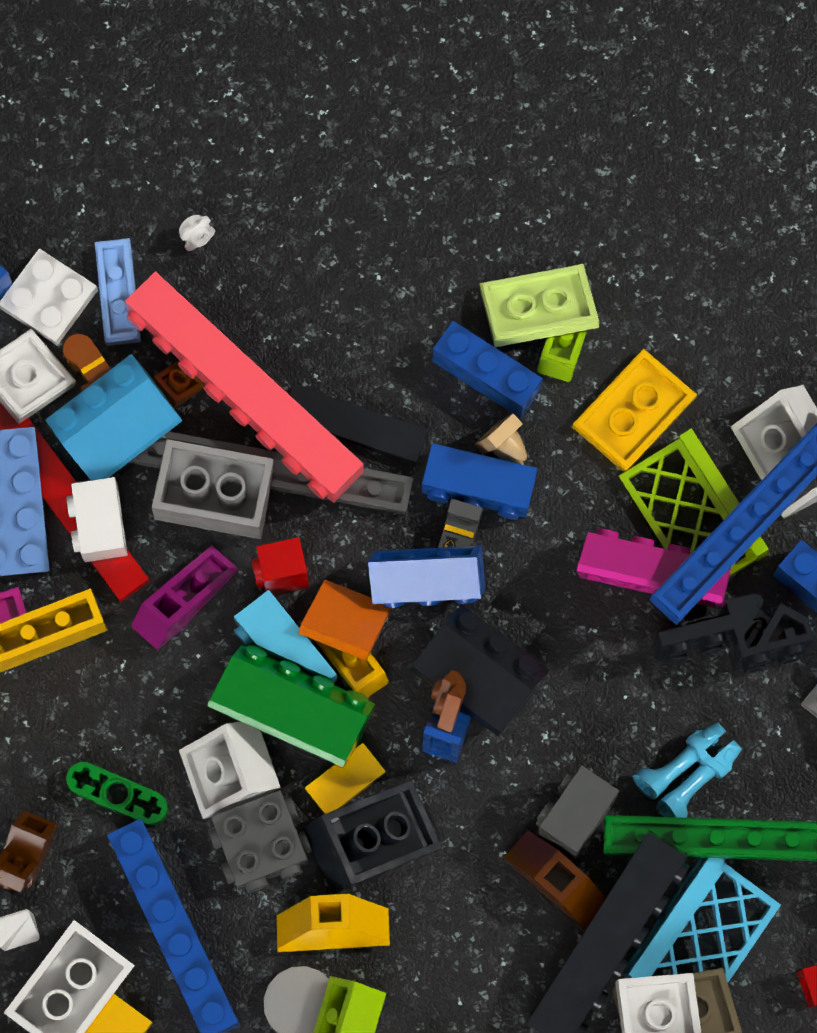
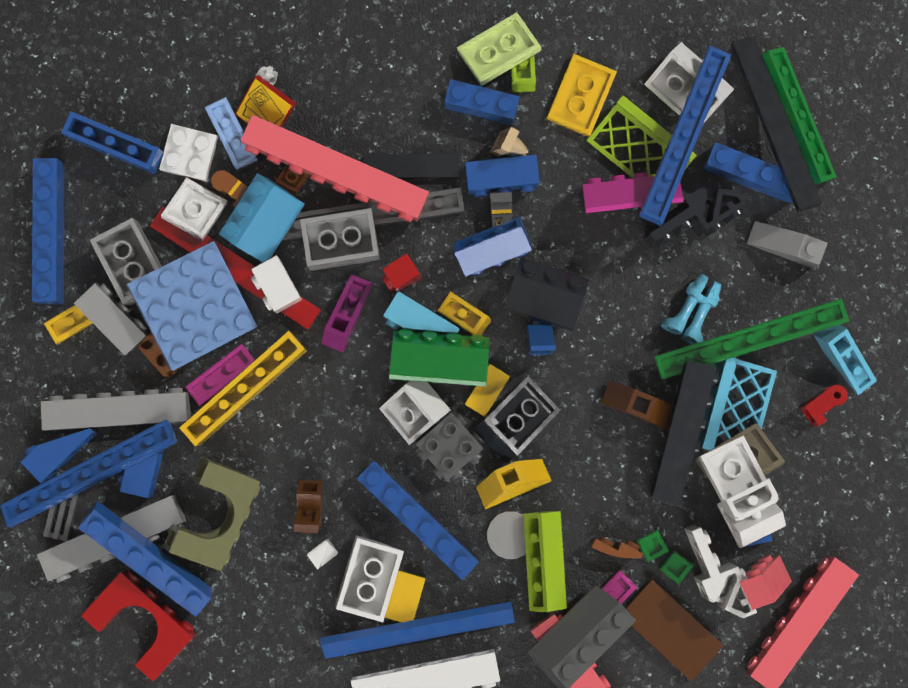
camera: 20 degrees left, 10 degrees up
green beam [66,762,168,826] -> none
orange tile [298,580,391,661] -> none
dark orange slope [431,670,466,733] -> none
dark grey brick [535,766,619,863] -> none
none -> yellow tile [235,75,297,128]

